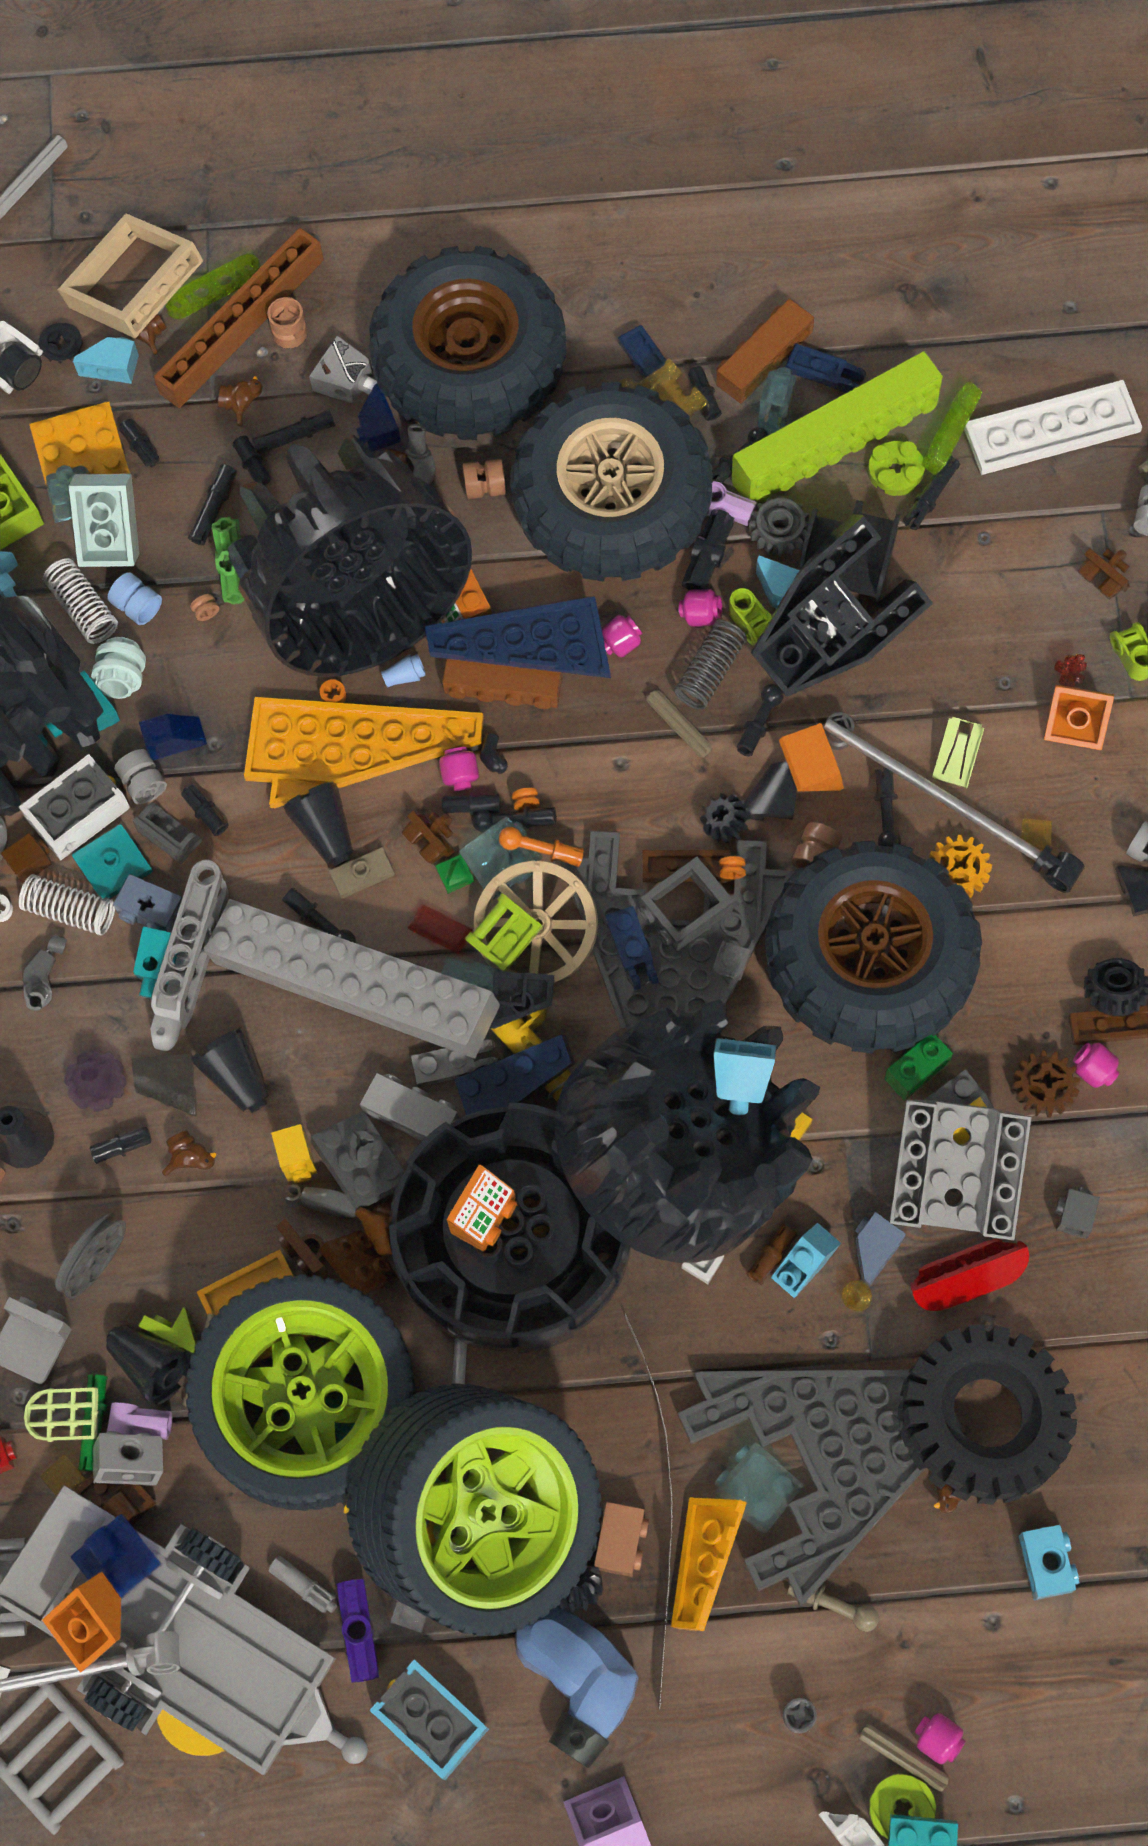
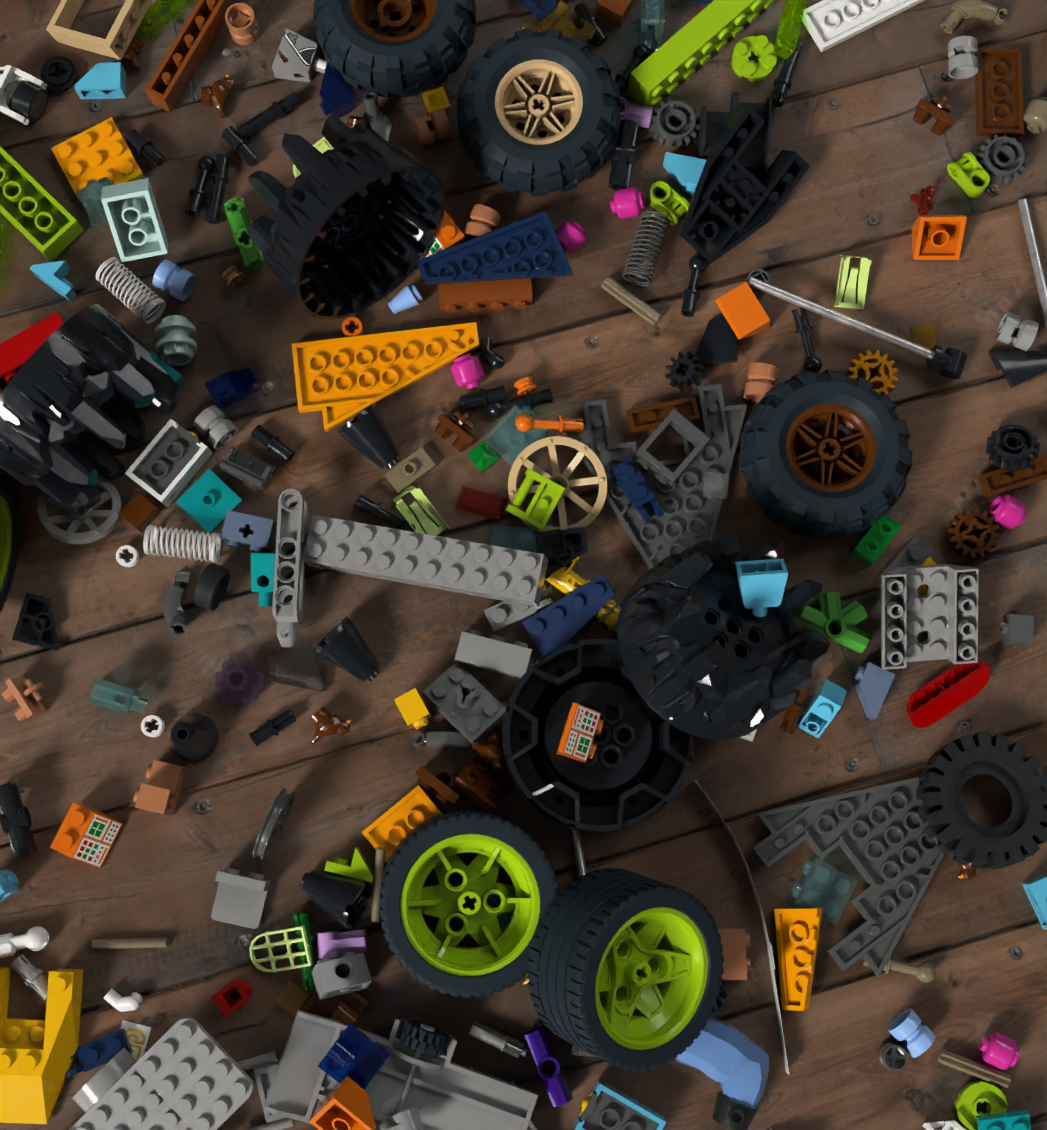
camera: 20 degrees left, 10 degrees up
orange bush [719,856,746,879] -> none
clear yellow plate [842,1280,872,1312] -> none
none -> black pin [185,155,215,217]
none -> black tyre [193,563,230,611]
none -> yellowish green piece [392,485,449,536]
none -> yellow plate [422,87,451,116]
none -> nougat wheel [463,204,501,241]
none -> bright green piece [797,592,870,653]
none -> light blue wheel [887,1008,936,1058]

